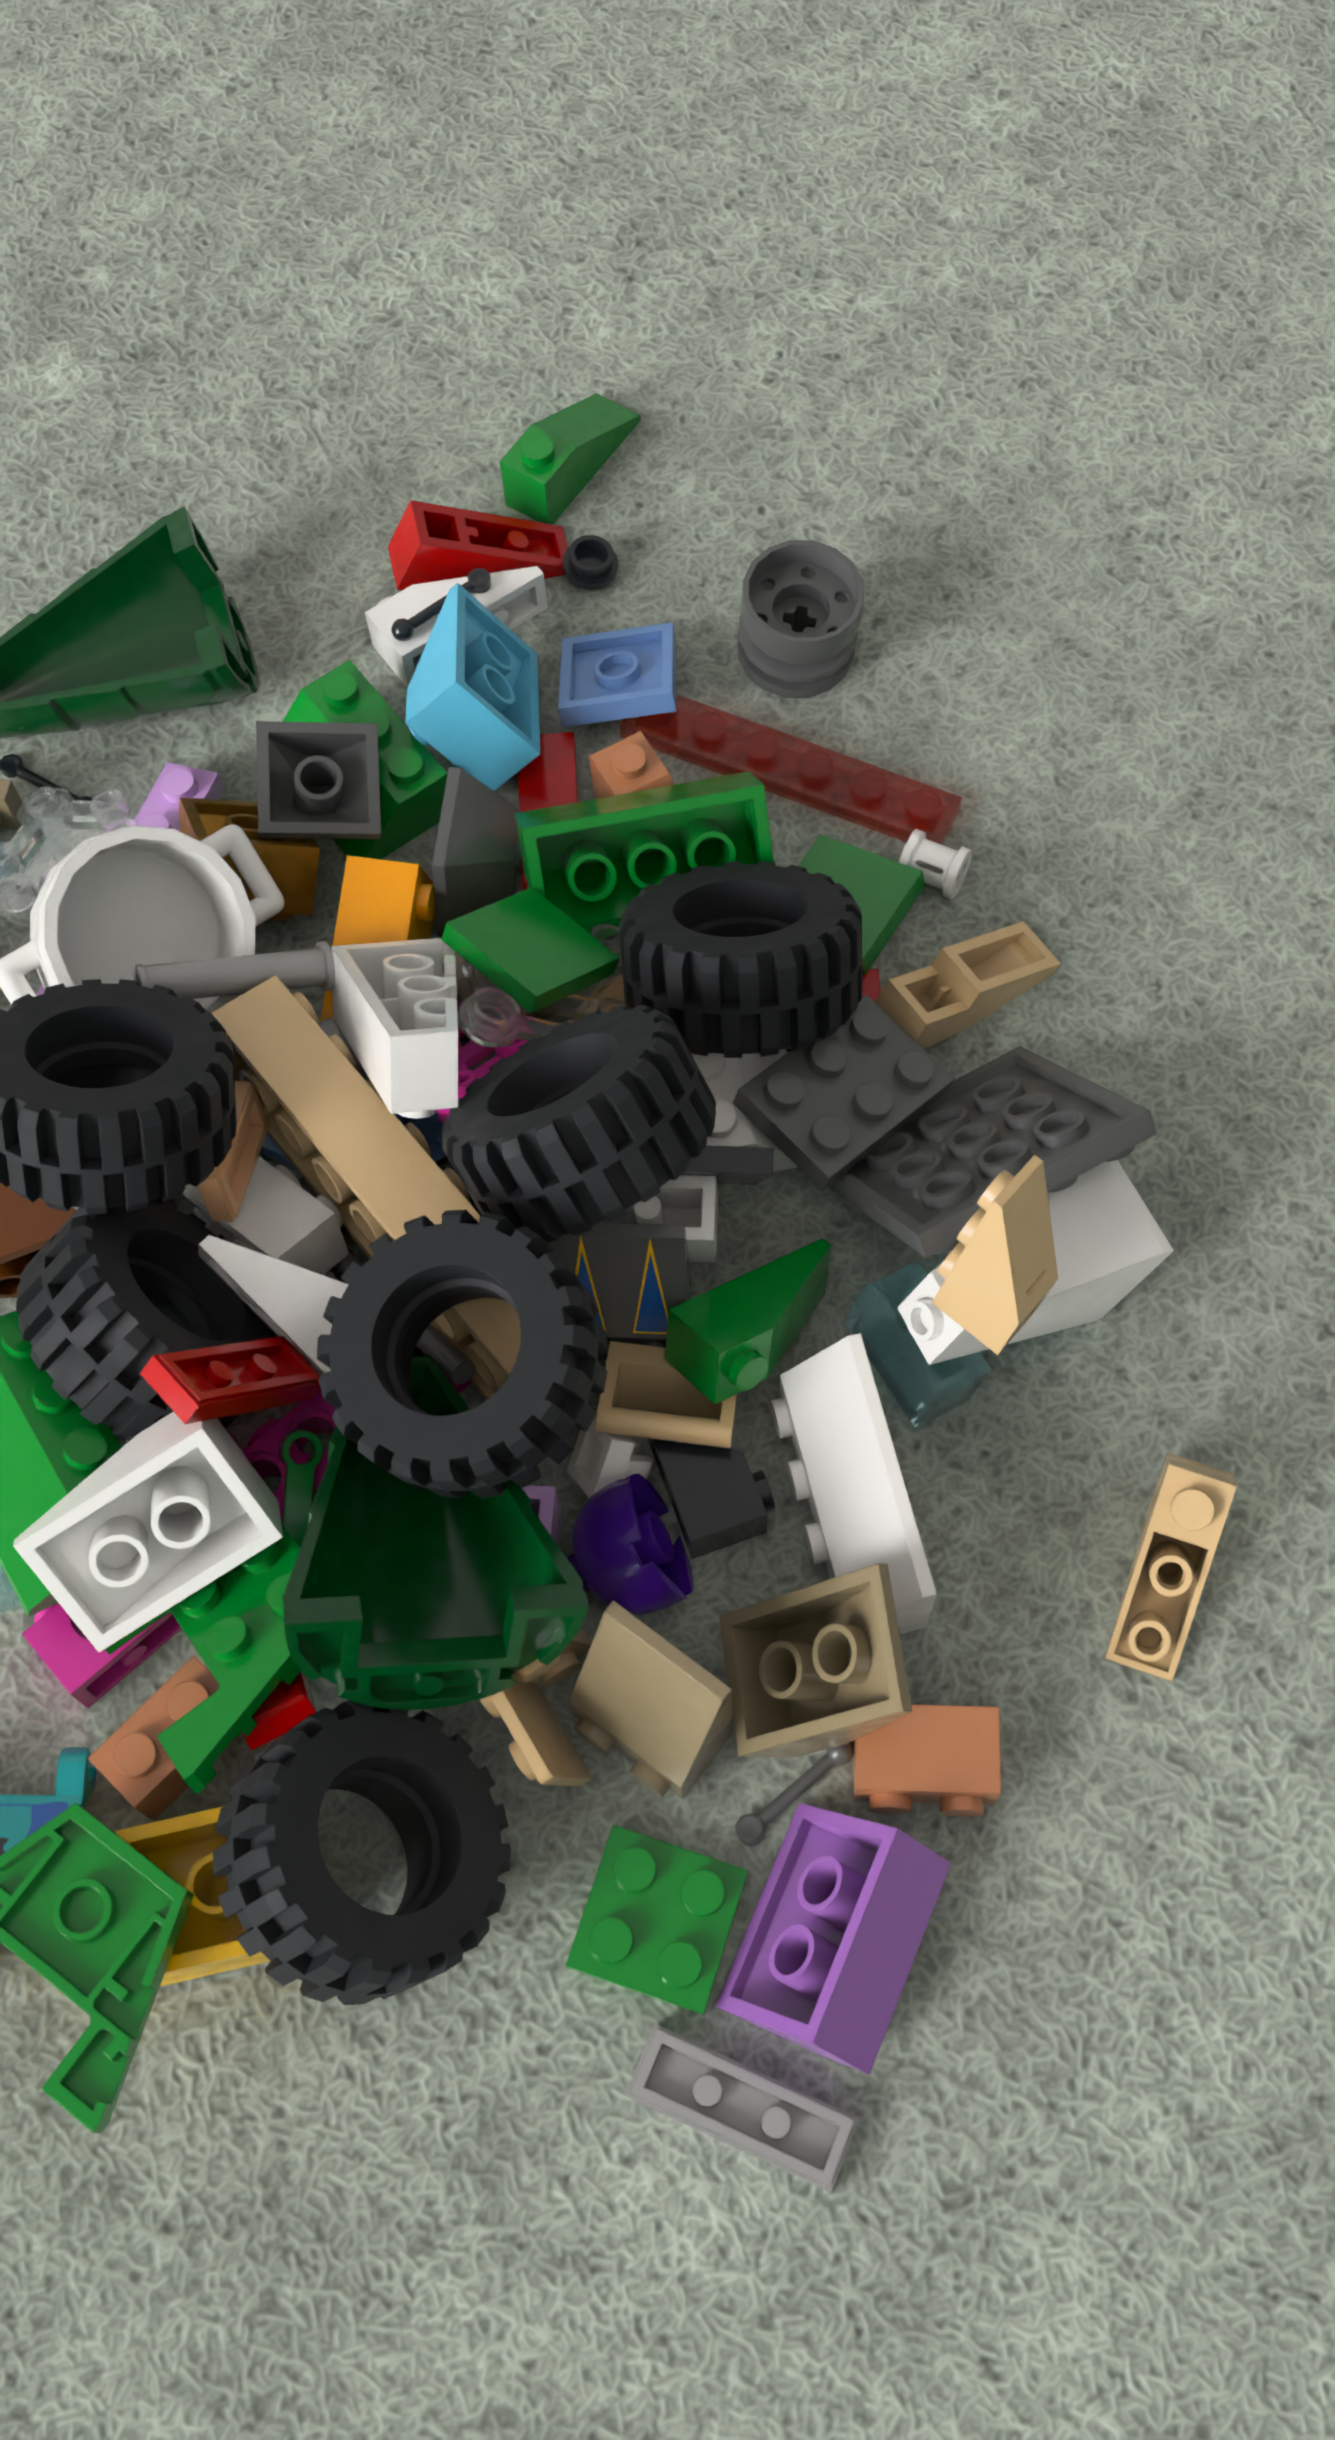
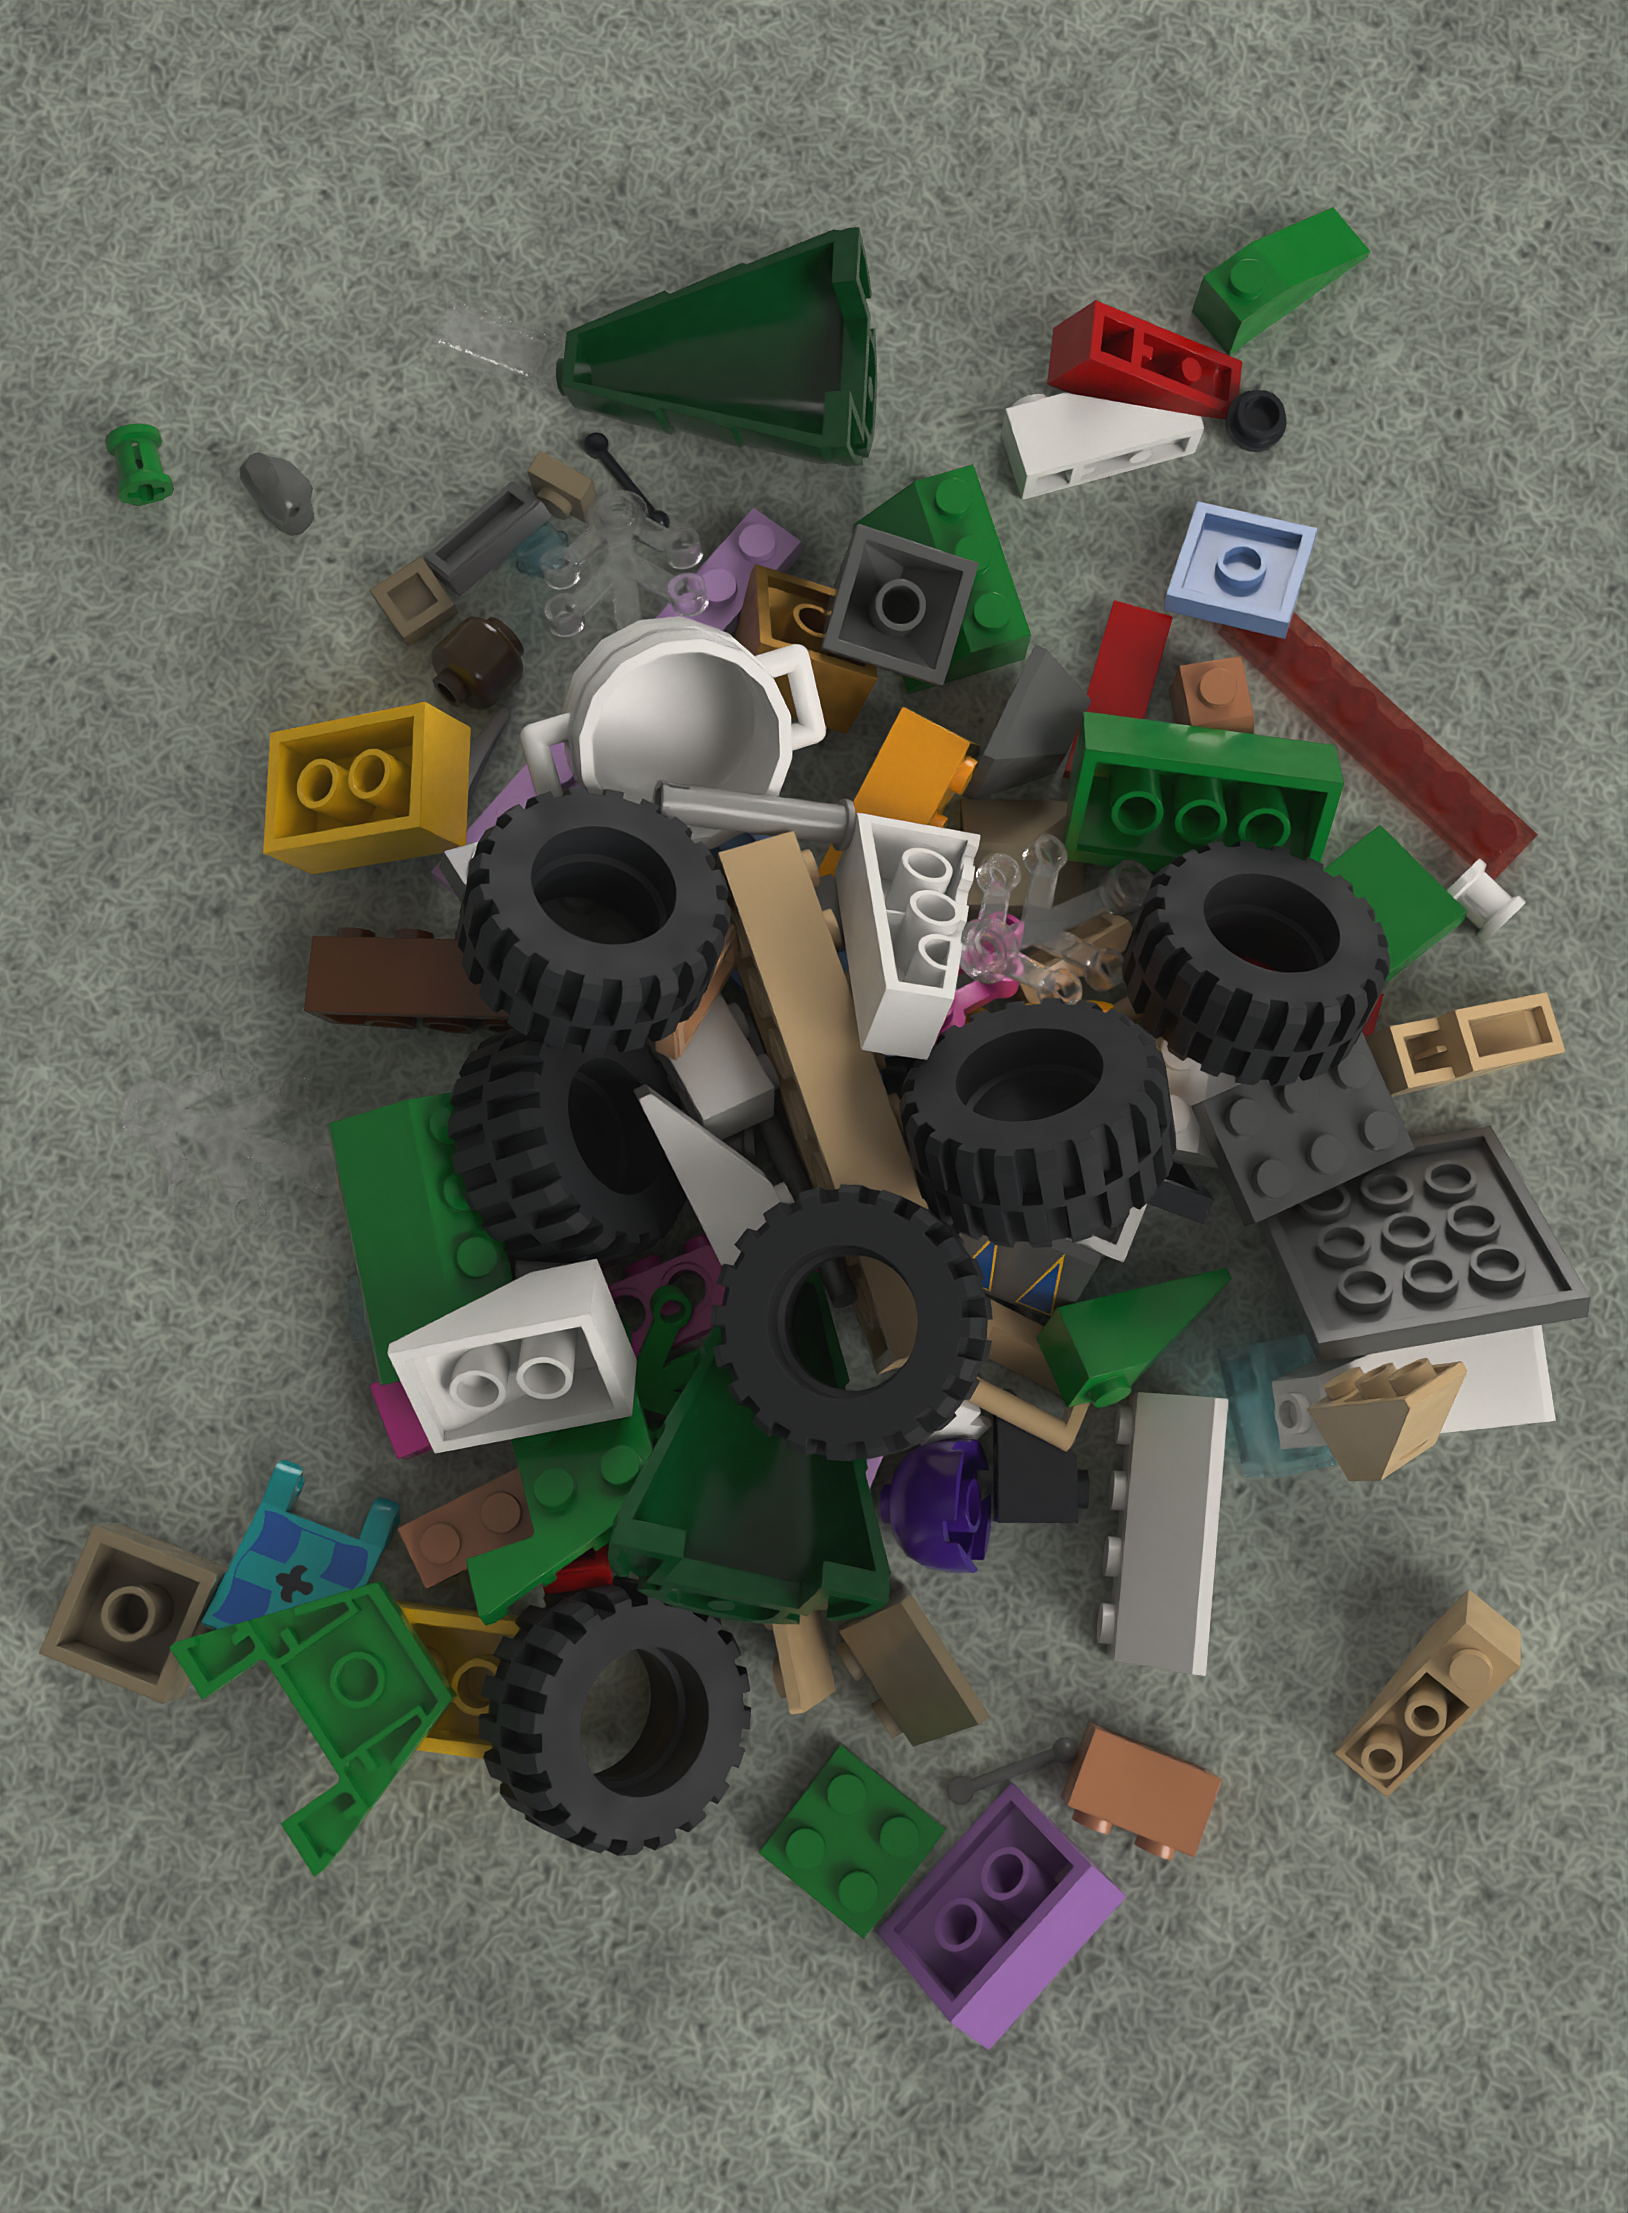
camera: 15 degrees right, 15 degrees up
red tile [140,1336,321,1424] -> none
black hinge [391,568,491,641] -> none
medium azure slope [405,582,540,791] -> none
green tile [441,887,620,1013] -> none
light grey tile [625,2024,859,2193] -> none
dark tan slope [719,1563,912,1758] -> none
dark grey wheel [738,540,864,698] -> none

